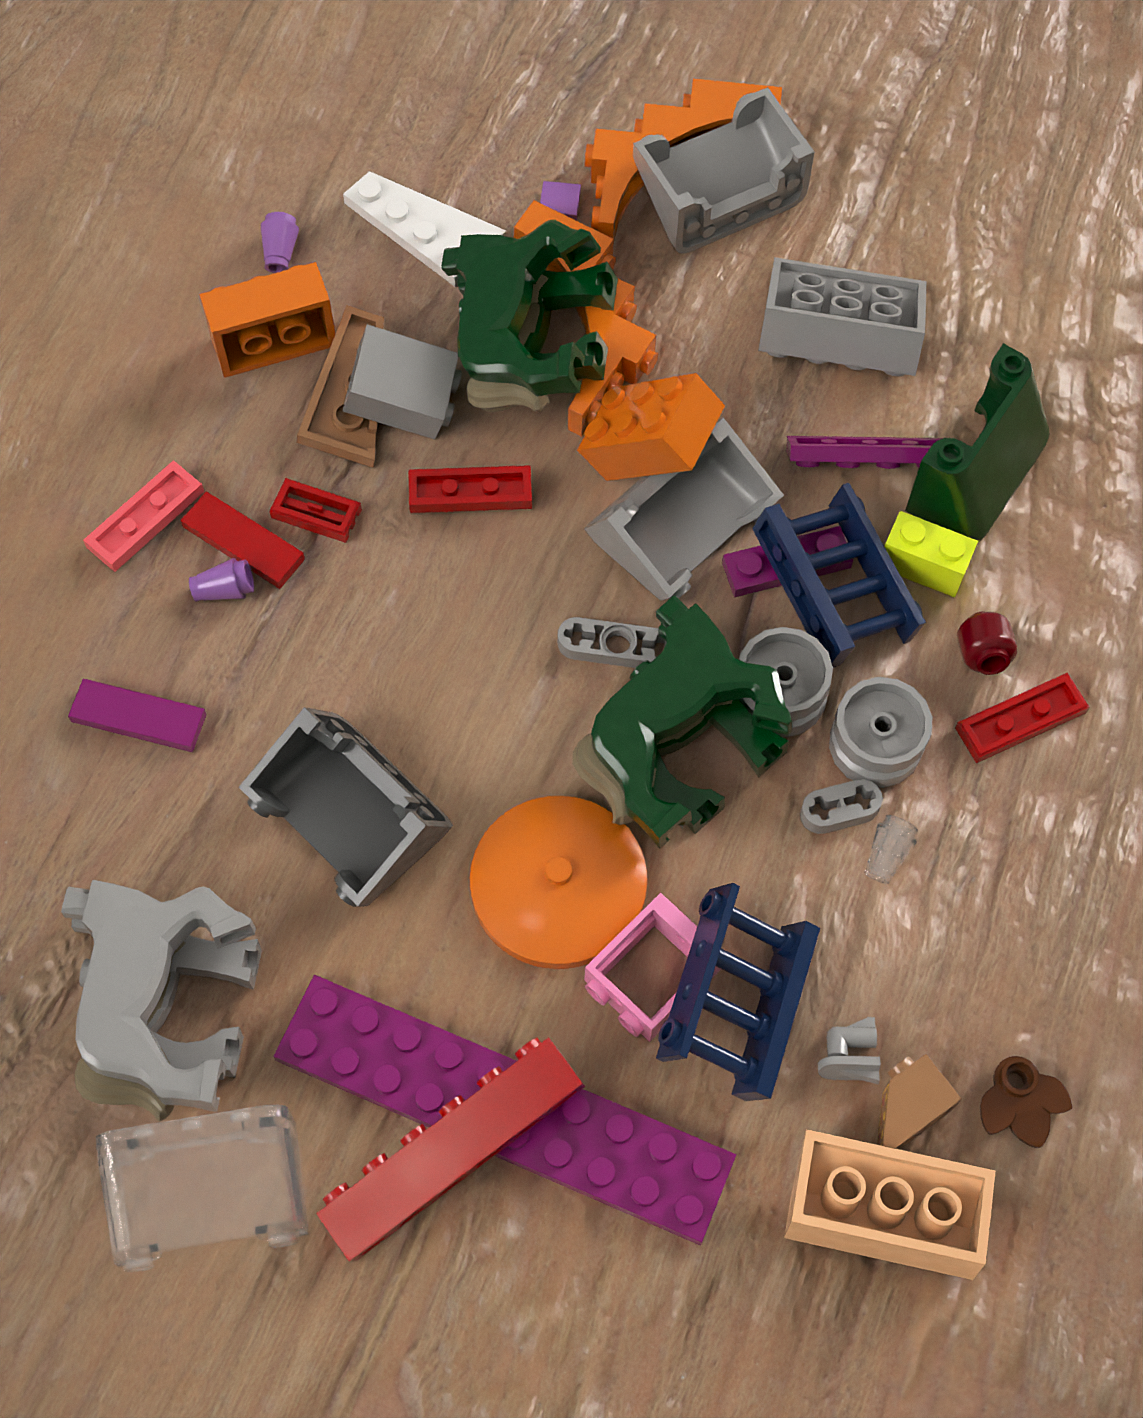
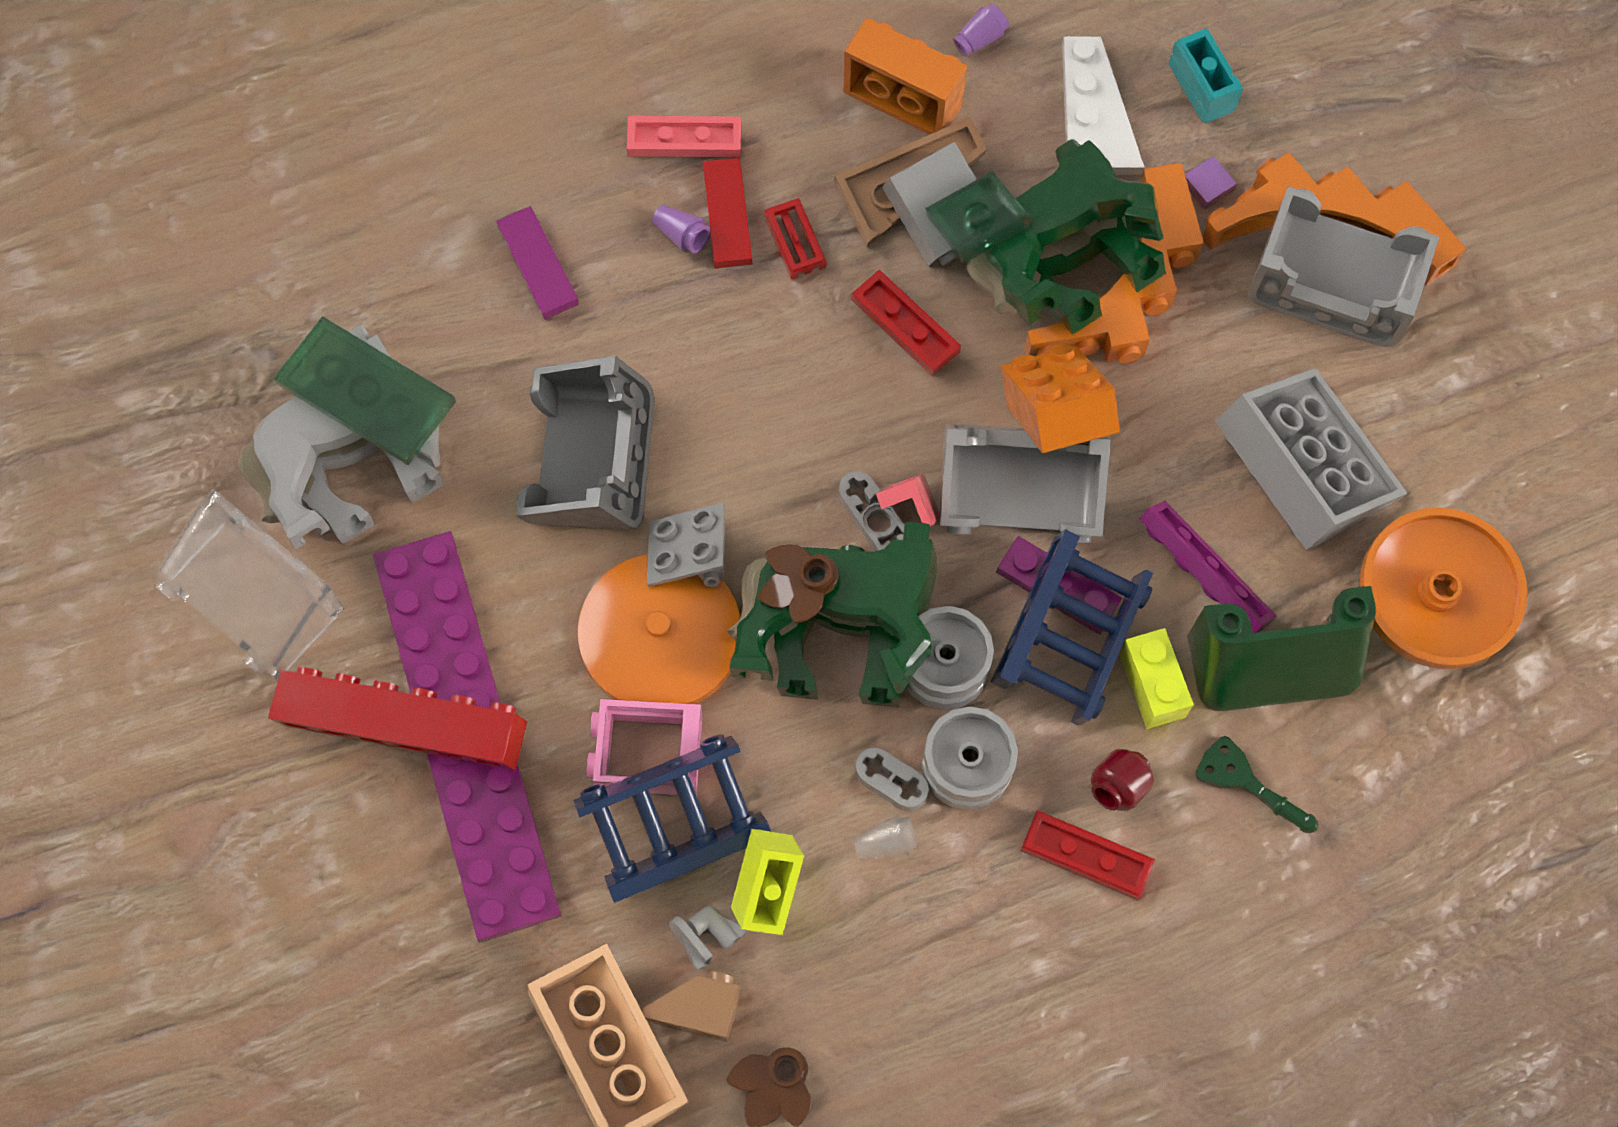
camera: 50 degrees right, 5 degrees up
none -> clear green tile [273,316,456,465]
none -> light grey hinge [647,502,725,587]
none -> neon yellow brick [731,829,804,935]
none -> reddish brown plate [758,544,839,623]
none -> coral panel [876,473,940,526]
none -> clear green tile [925,171,1032,264]
none -> teal brick [1168,29,1243,123]
none -> dark green piece [1196,736,1319,833]
none -> orange dish [1359,508,1527,669]

